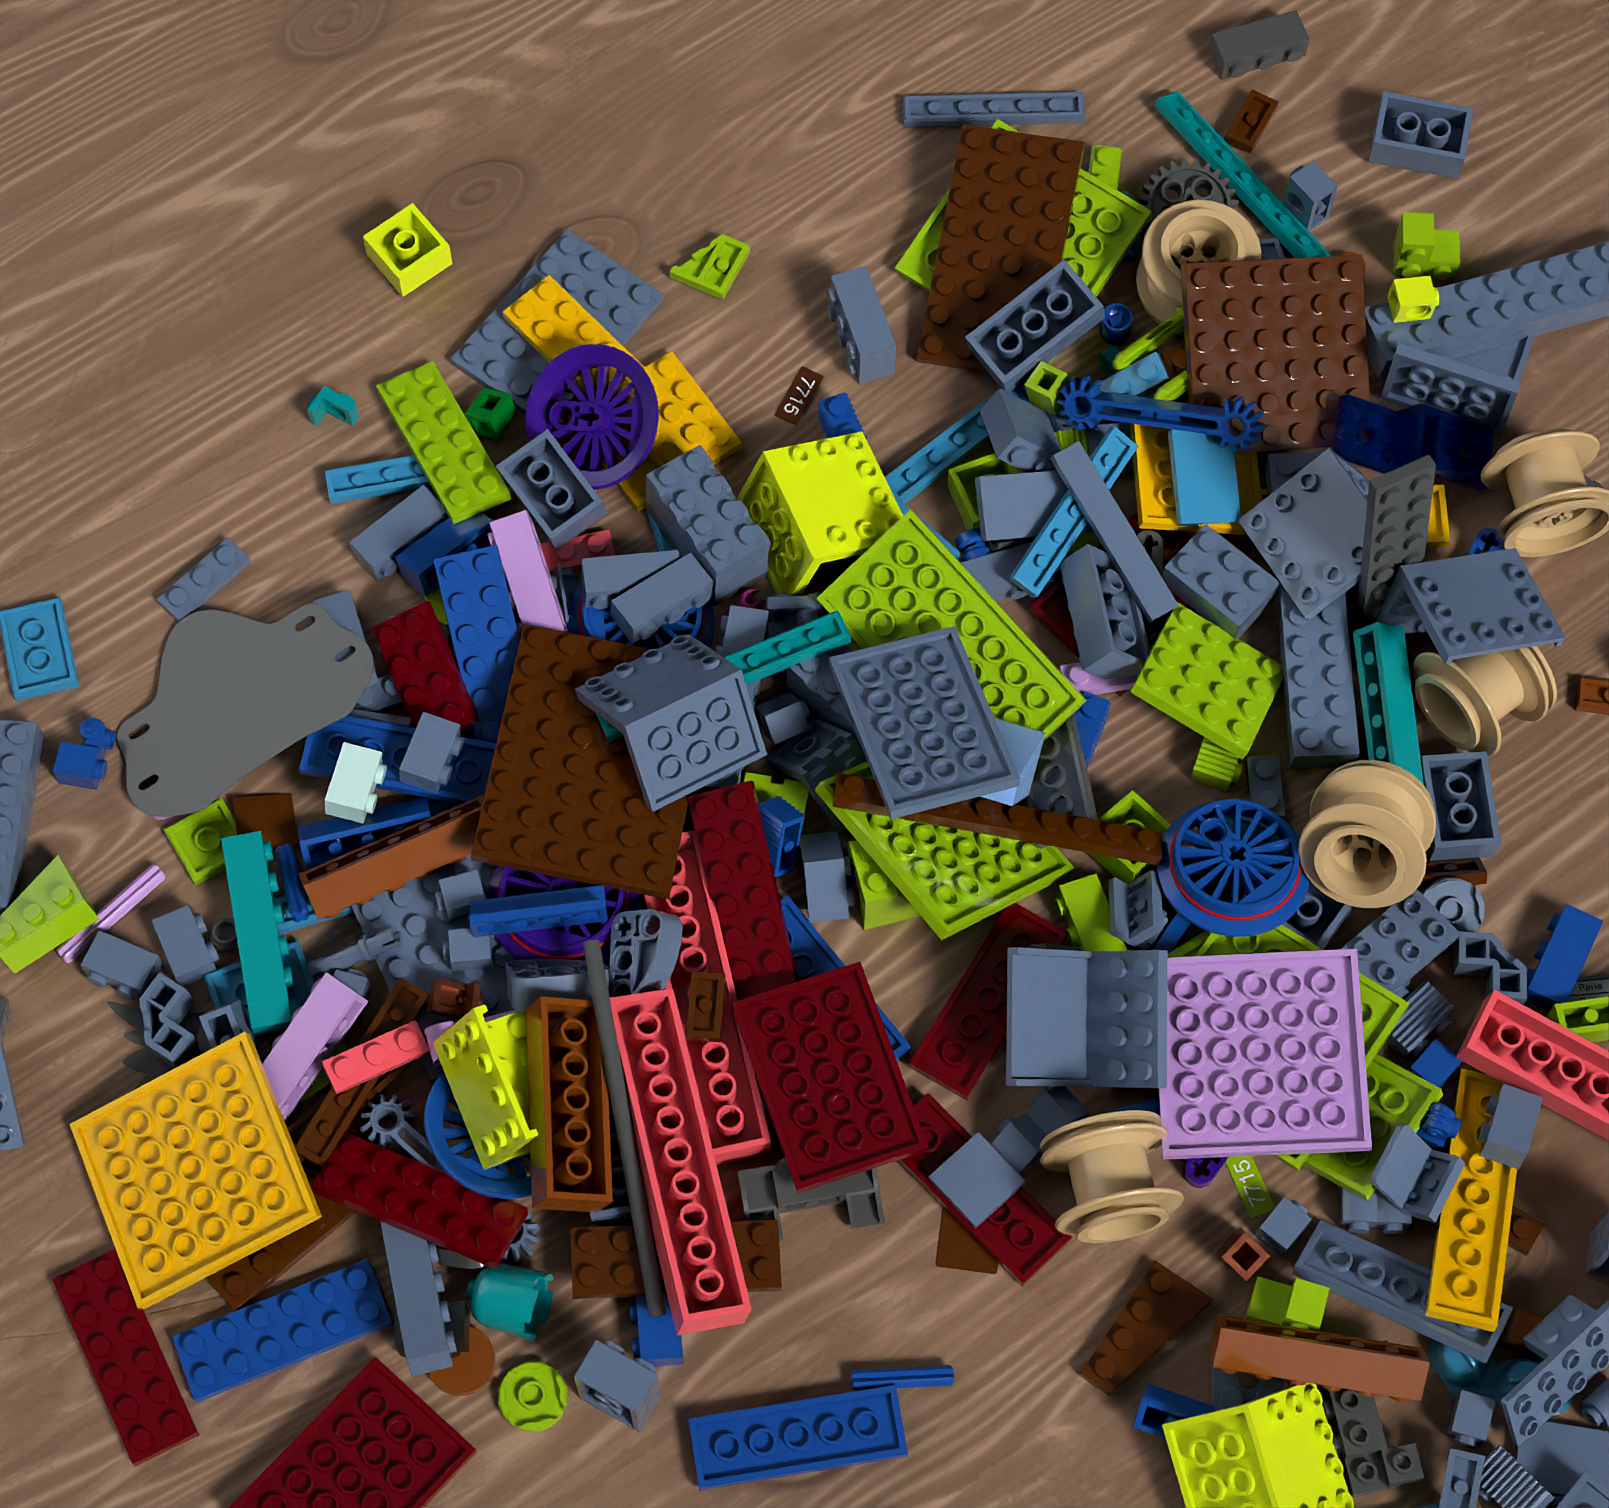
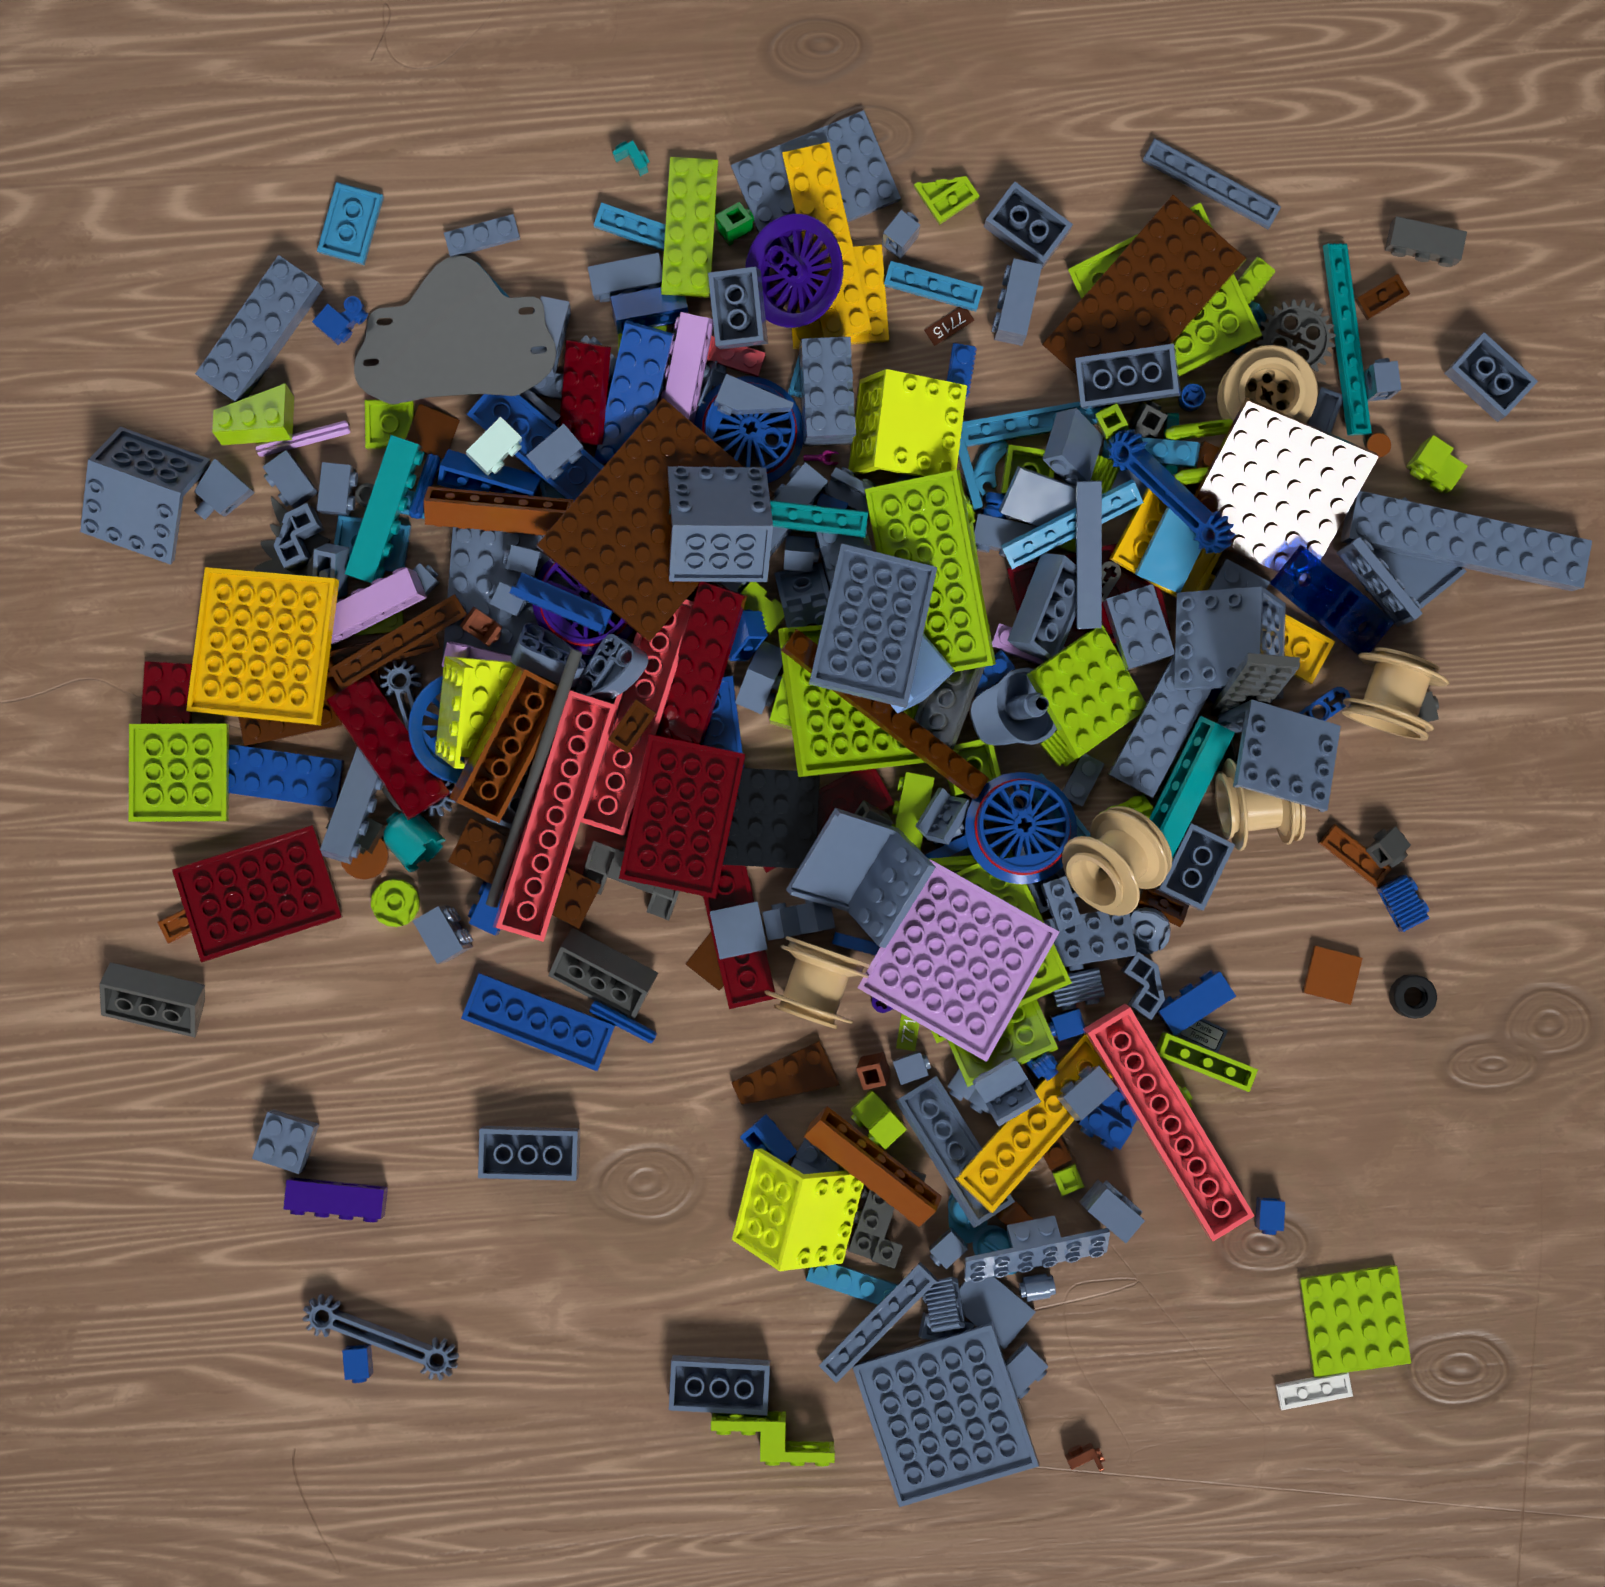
camera: 30 degrees right, 20 degrees up
sand blue pin [306,925,402,982] -> none
coral plate [322,1020,430,1095] -> none
neon yellow brick [363,203,453,297] -> none
sand blue brick [610,552,713,644] -> none
neon yellow brick [1387,276,1439,323] -> none
none -> lime plate [128,724,229,822]
none -> sand blue torso [194,459,255,520]
none -> dark grey slope [548,928,658,1020]
none -> black plate [723,768,820,869]
none -> sand blue brick [882,210,920,260]
none -> dark azure plate [884,261,983,312]
none -> sand blue piece [970,668,1057,745]
none -> dark azure piece [973,440,1008,497]
none -> sand blue brick [984,181,1073,270]
none -> sand blue brick [1040,876,1083,931]
none -> lime tile [1052,1163,1084,1196]
none -> blue plate [1077,1090,1137,1151]
none -> dark grey brick [1129,400,1168,438]

